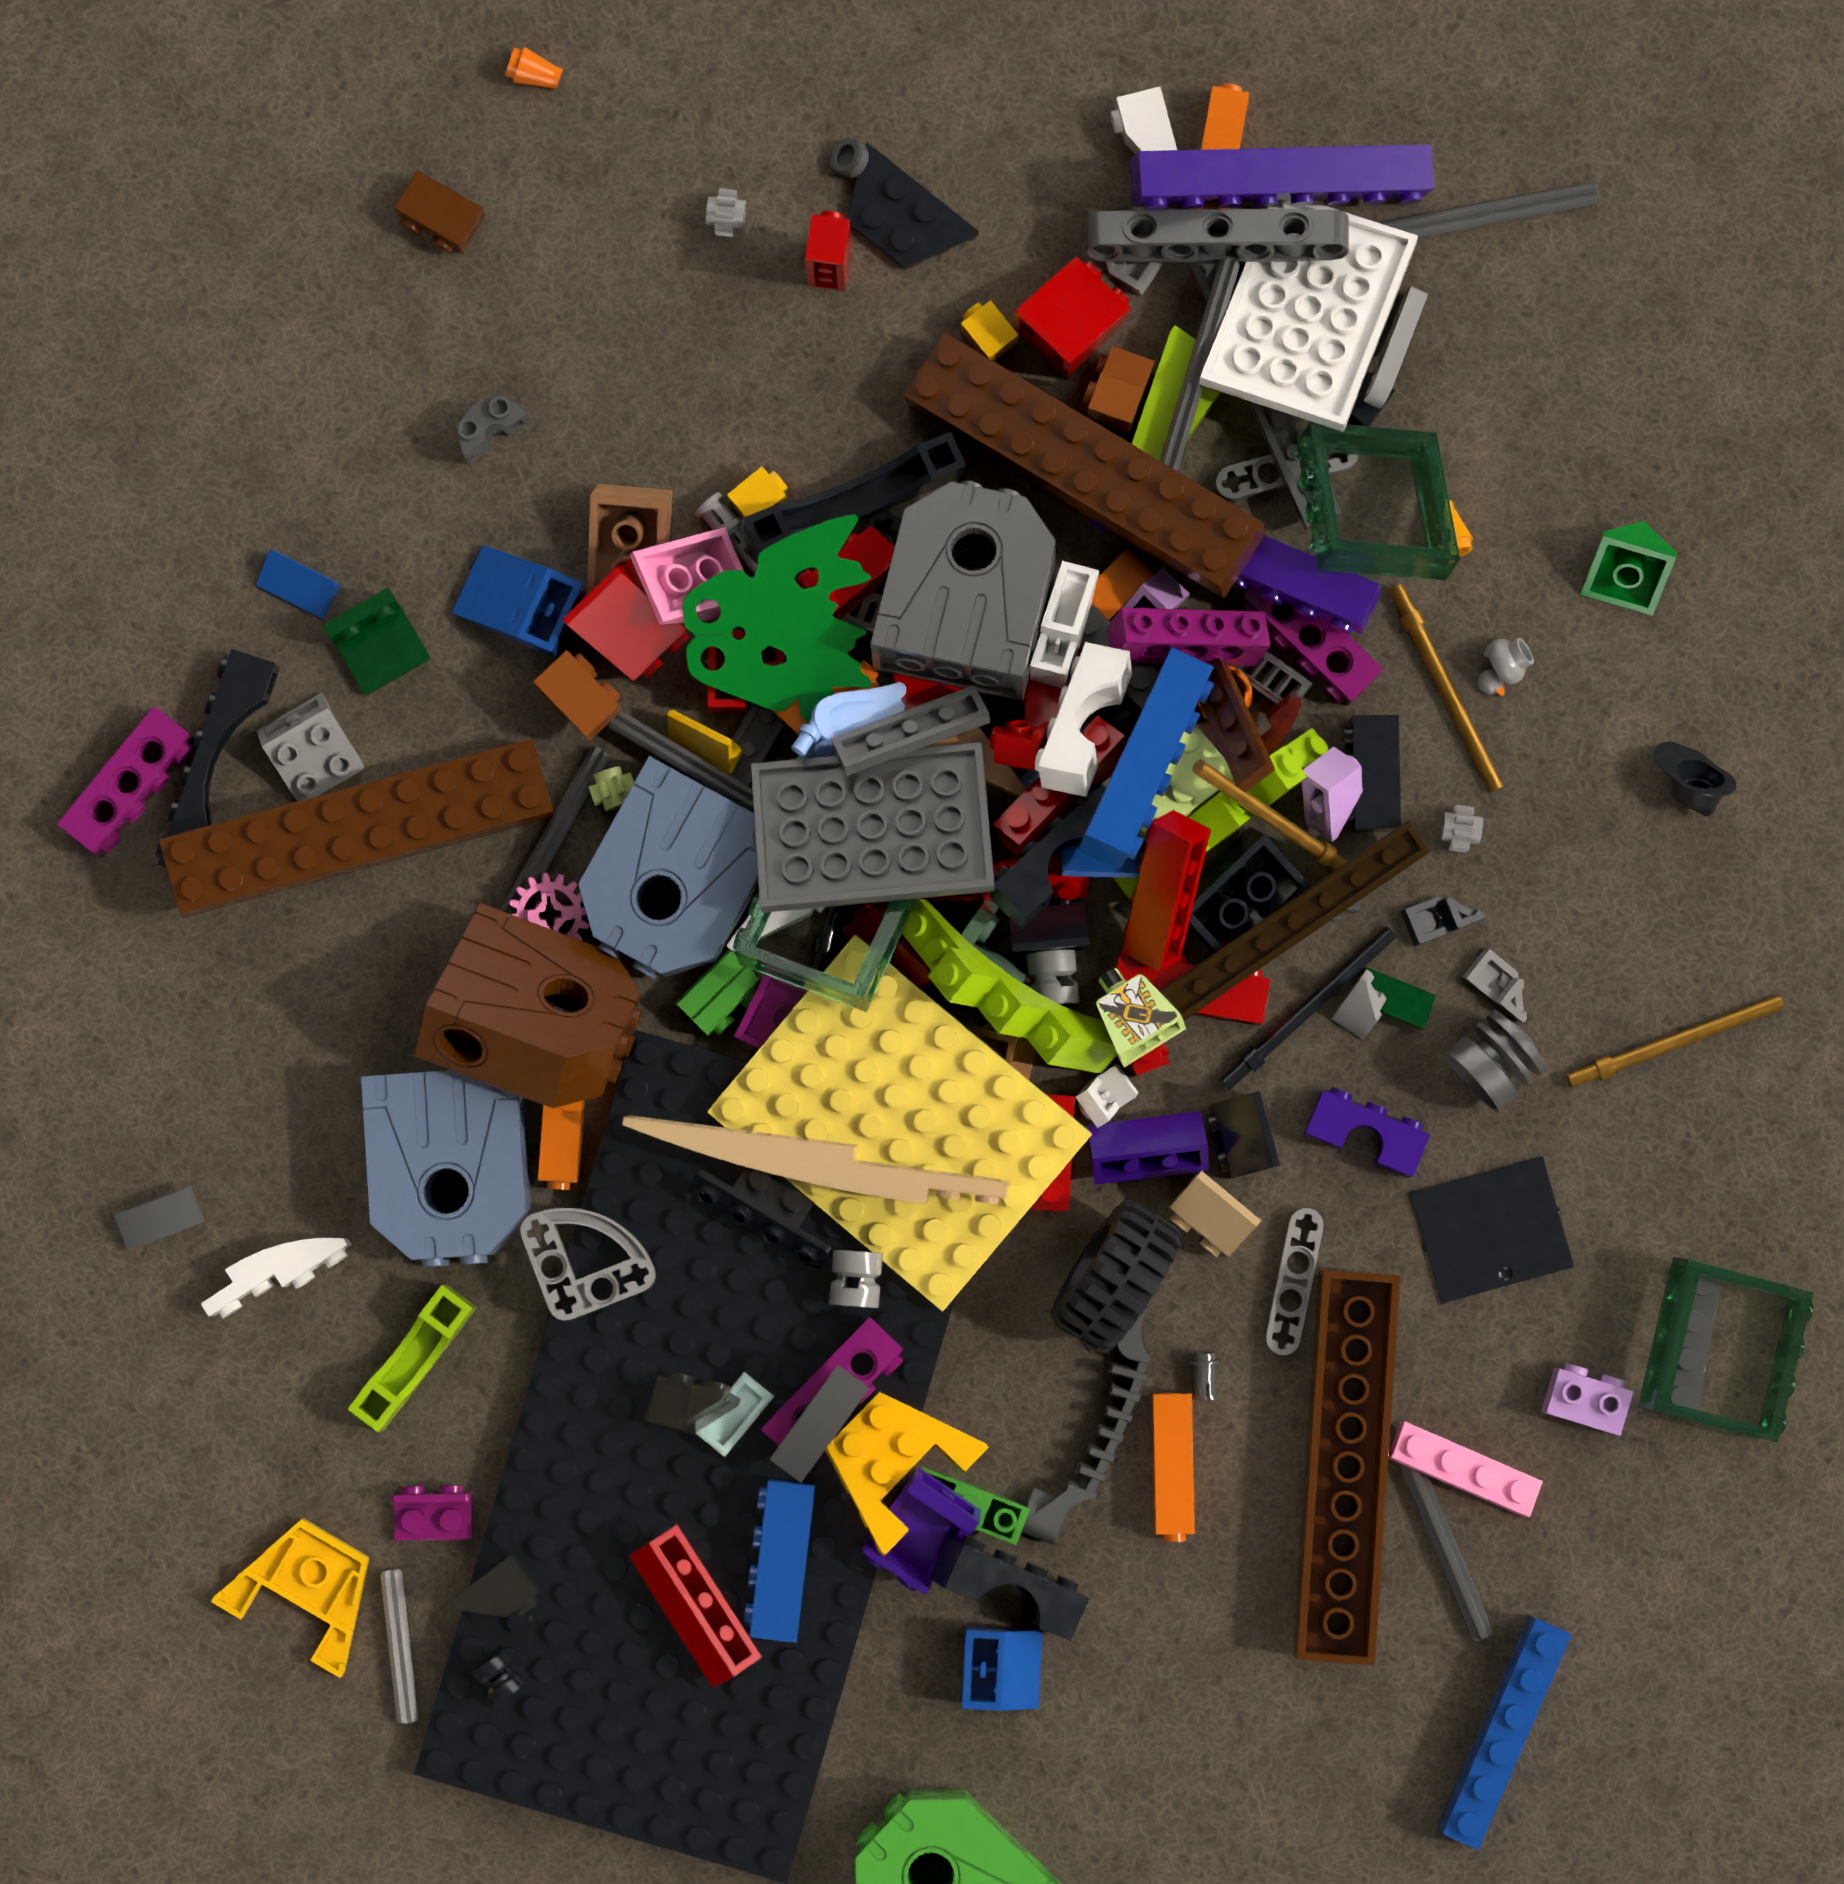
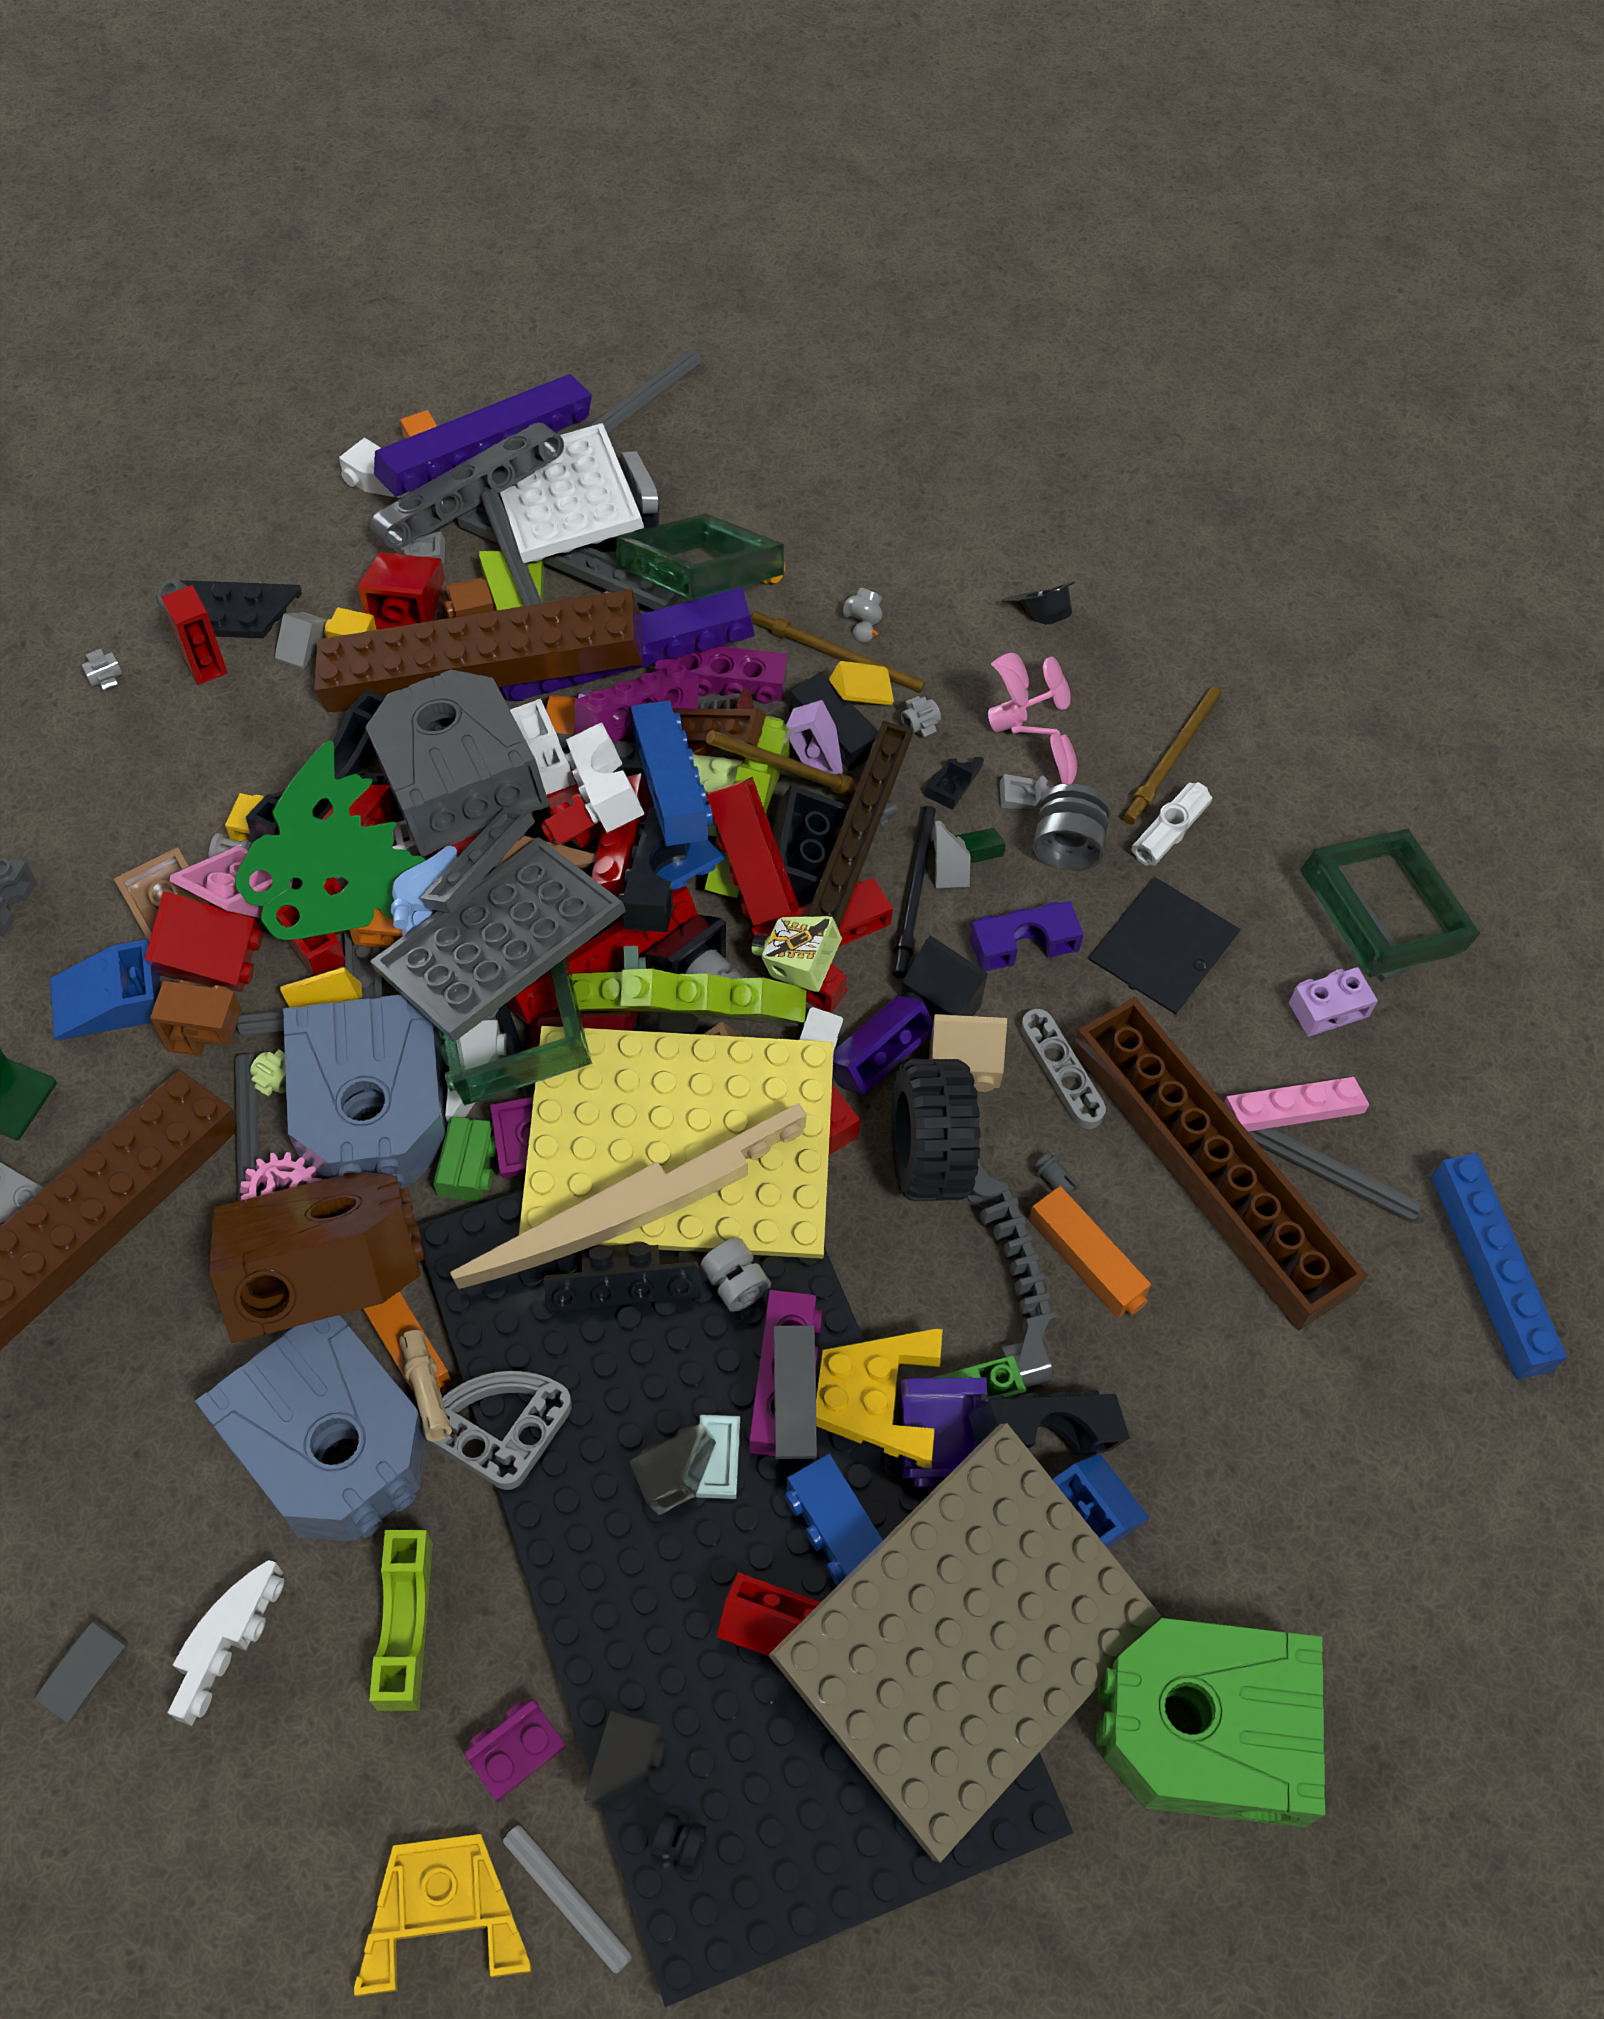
camera: 40 degrees left, 25 degrees down
green slope [1580,521,1677,616] -> none
none -> light grey slope [275,612,327,669]
none -> tan pin [399,1330,452,1442]
none -> dark tan plate [769,1423,1161,1863]
none -> yellow slope [829,661,894,705]
none -> bright pink plant [988,653,1077,784]
none -> white piece [1131,782,1212,866]

